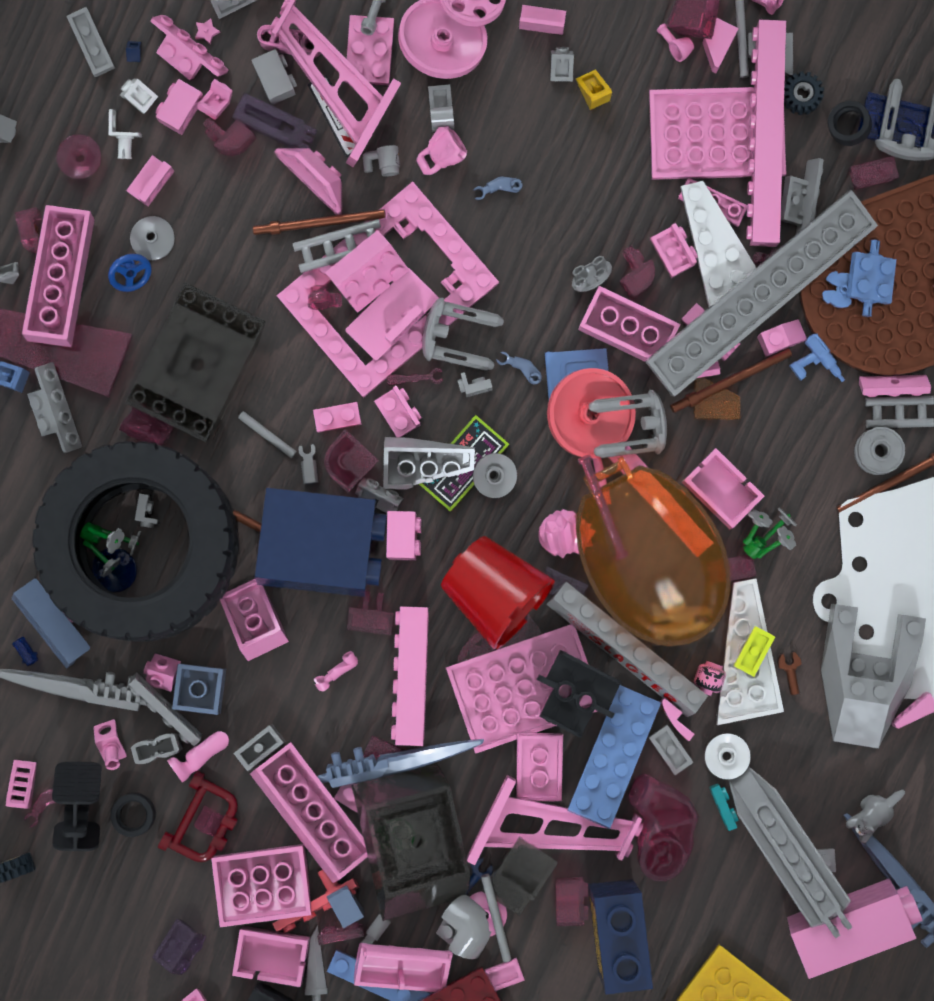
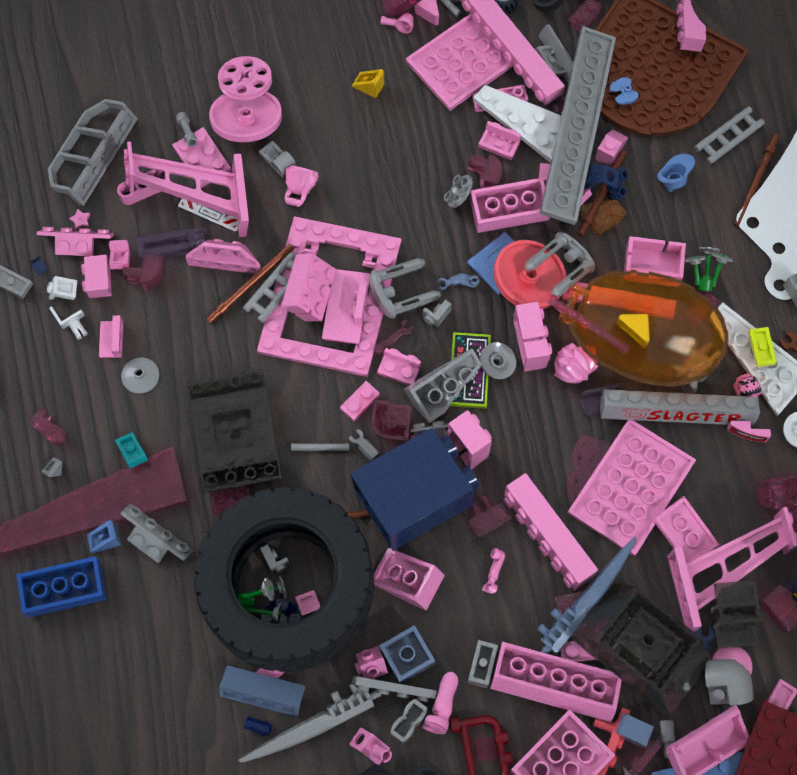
camera: 40 degrees left, 15 degrees down
bright pink brick [22,205,94,347] -> none
clear pink dish [57,134,101,179] -> none
blue piece [108,254,152,292] -> none
light grey brick [252,49,297,105] -> none
clear pink piece [308,285,342,310] -> none
light grey piece [363,145,400,176] -> none
red cone [441,536,555,650] -> none
sand blue arm [473,176,523,200] -> none
light grey bar [481,874,512,962] -> none
bright pink panel [519,5,566,35] -> none
black piece [536,650,622,738] -> none
light grey bracket [550,47,574,81] -> none
medium blue plate [567,685,661,829] -> none
light grey plate [648,725,694,775] -> none
medium blue piece [789,334,845,382] -> none
medium blue plate [847,240,897,317] -> none
light grey wheel [854,427,905,475] -> none
bright pink tile [859,375,931,397] -> none
none -> teal plate [115,432,148,469]
none -> bright pink plate [295,590,320,617]
none -> bright pink piece [513,302,552,372]
none -> dark blue piece [584,163,629,200]
none -> yellow slope [616,314,650,348]
none -> medium blue piece [657,154,695,192]

